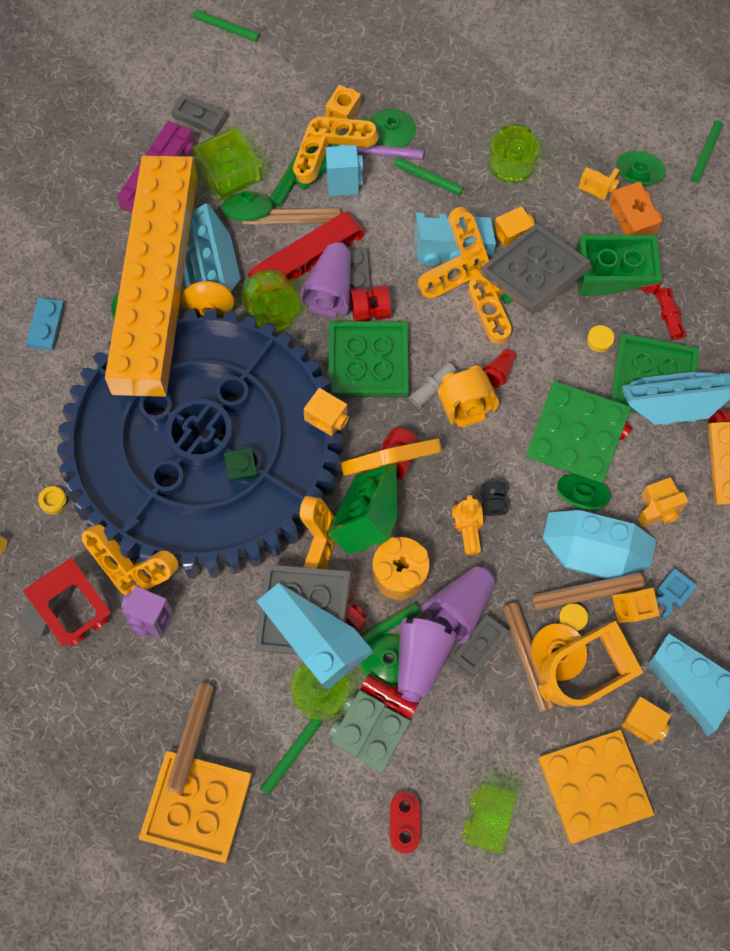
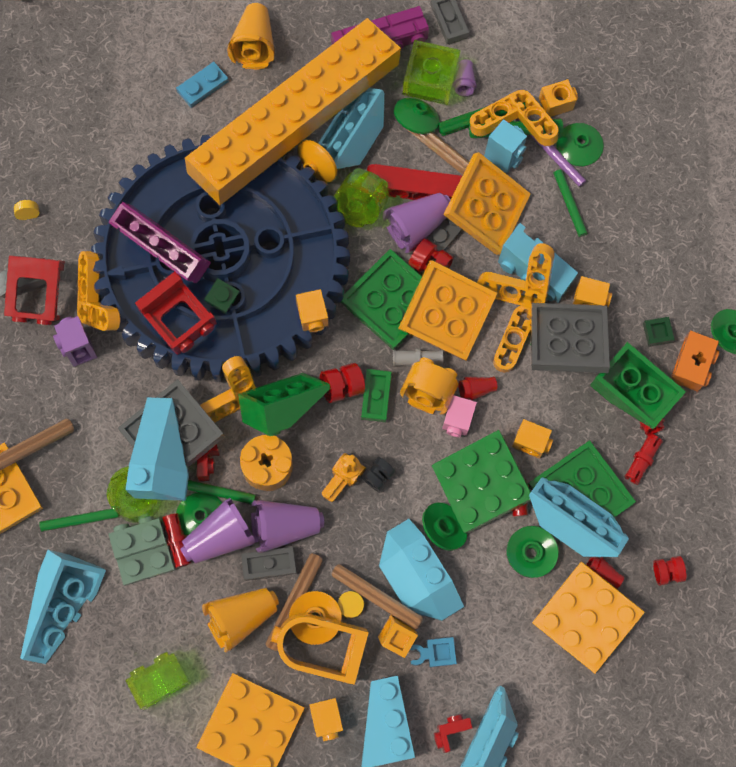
camera: 40 degrees right, 5 degrees up
yellow tile [38,486,67,514] -> none
light orange beam [341,438,443,476] -> none
red plate [390,792,420,854] -> none
clear neon green brick [487,124,540,183] -> none
light orange bracket [578,167,620,200] -> none
yellow tile [587,325,614,352] -> none
light orange brick [638,477,689,528] -> none
none -> medium azure wedge [20,550,106,664]
none -> magenta brick [109,202,211,283]
none -> red window [135,271,217,355]
none -> light orange cone [202,588,279,653]
none -> light orange cone [227,3,275,70]
none -> green plate [361,369,392,422]
none -> light orange plate [398,260,497,361]
none -> bright pink brick [442,396,477,437]
none -> light orange plate [443,152,531,255]
none -> medium lavender cone [453,59,477,96]
none -> green dish [506,526,558,578]
none -> light orange brick [512,419,553,459]
none -> dark green plate [643,317,674,347]

